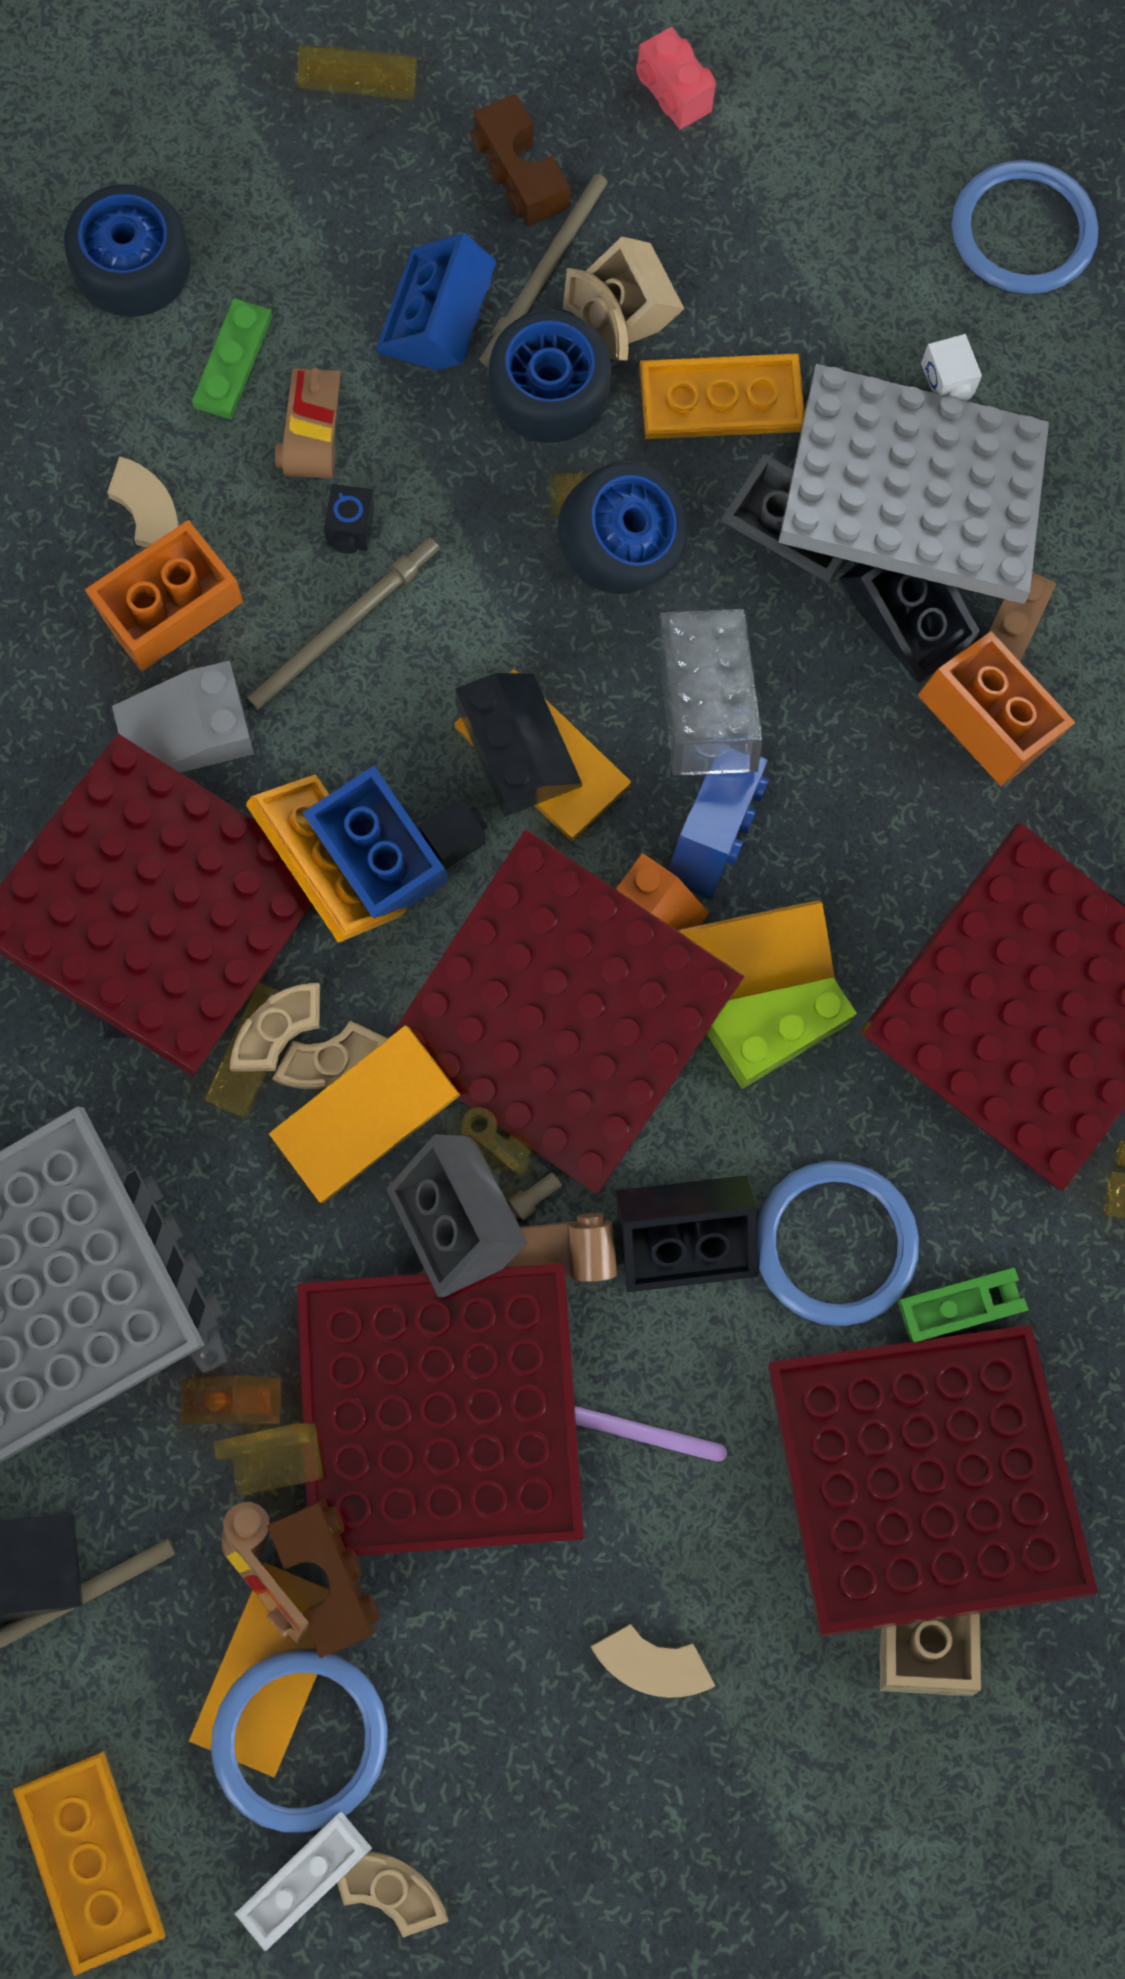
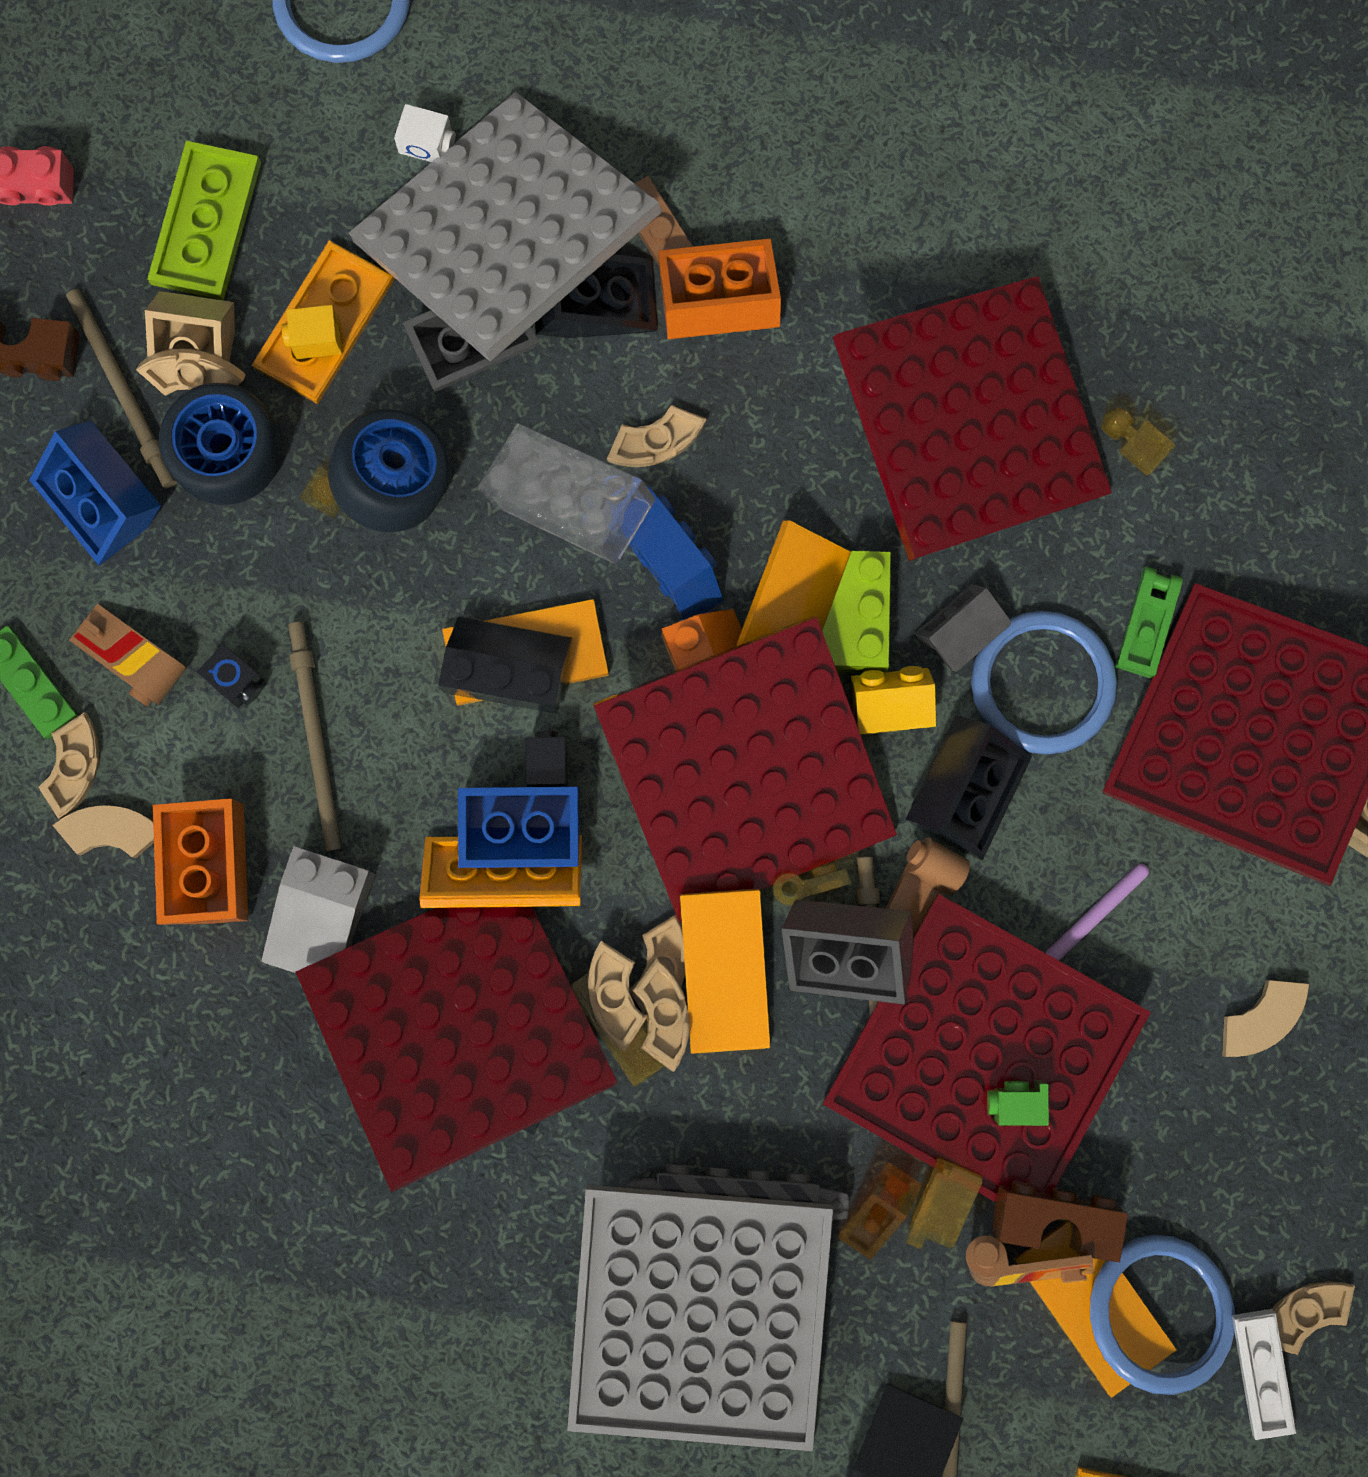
camera: 50 degrees left, 5 degrees up
none -> tan tile [39,712,99,820]
none -> lime plate [147,140,261,301]
none -> yellow brick [282,305,342,359]
none -> tan tile [607,405,706,467]
none -> tan tile [632,958,689,1072]
none -> yellow brick [851,666,936,734]
none -> flat silver panel [914,584,1011,672]
none -> bright green brick [987,1080,1049,1126]

